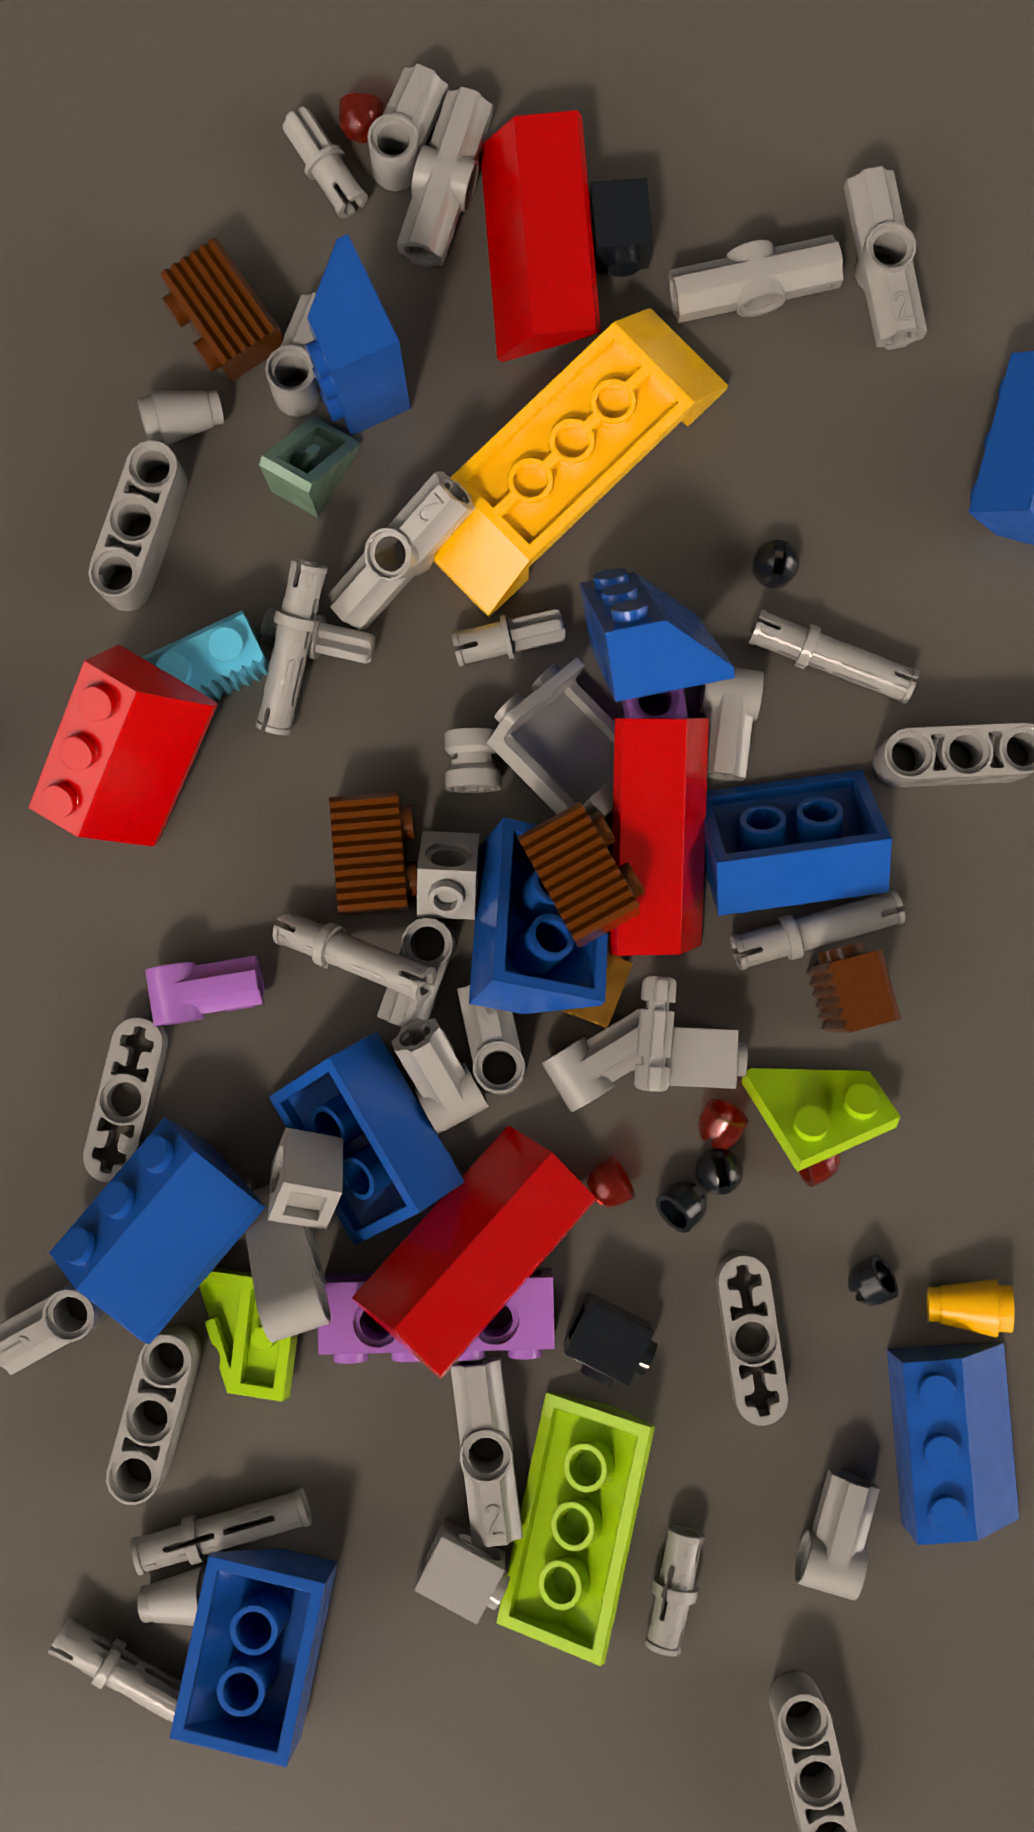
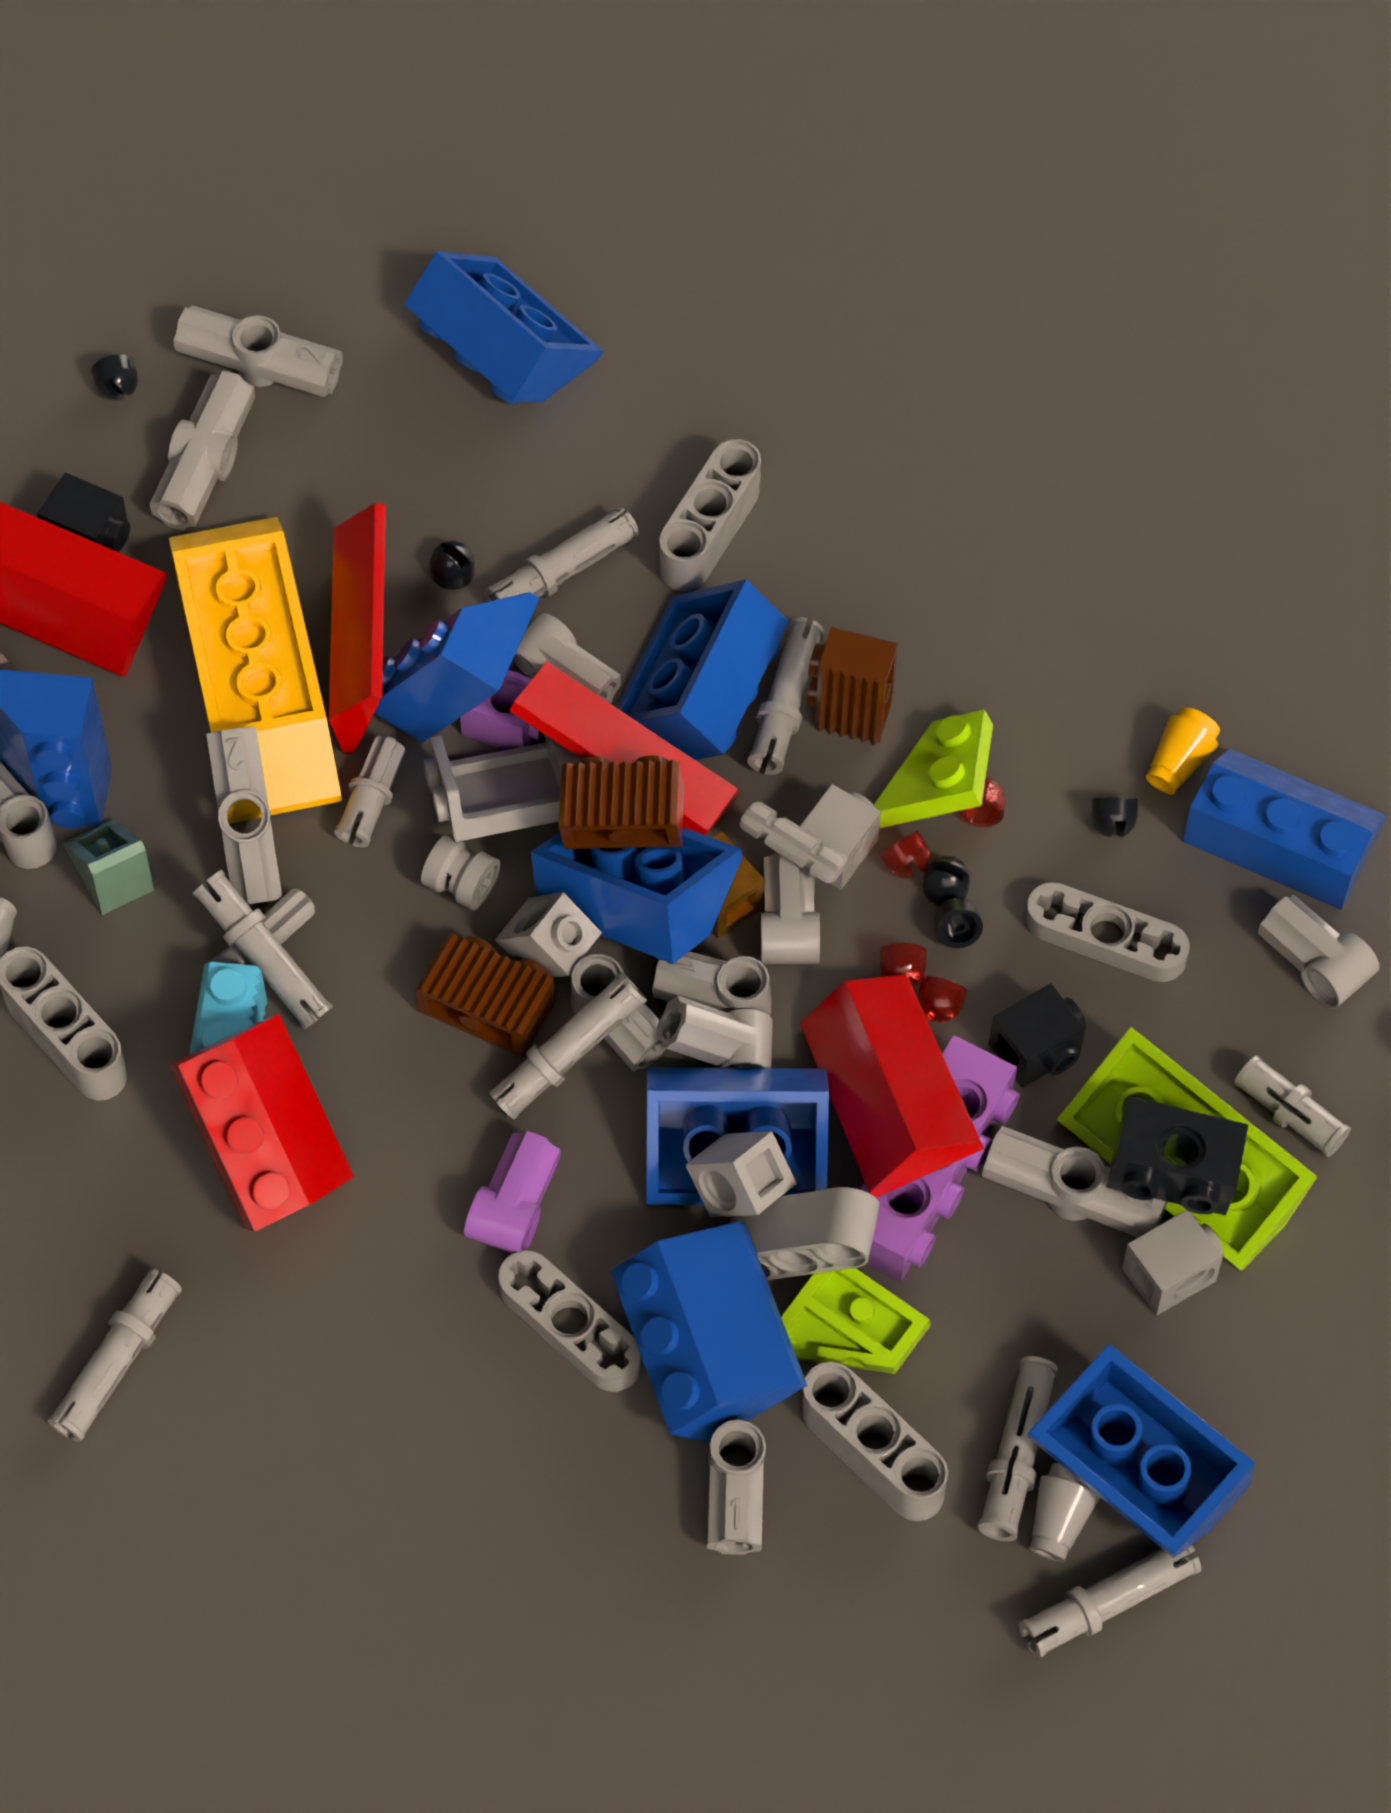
camera: 60 degrees left, 25 degrees down
none -> black hinge [91,354,138,401]
none -> red slope [329,503,386,754]
none -> clear red hinge [918,976,968,1023]
none -> black brick [1107,1096,1248,1216]

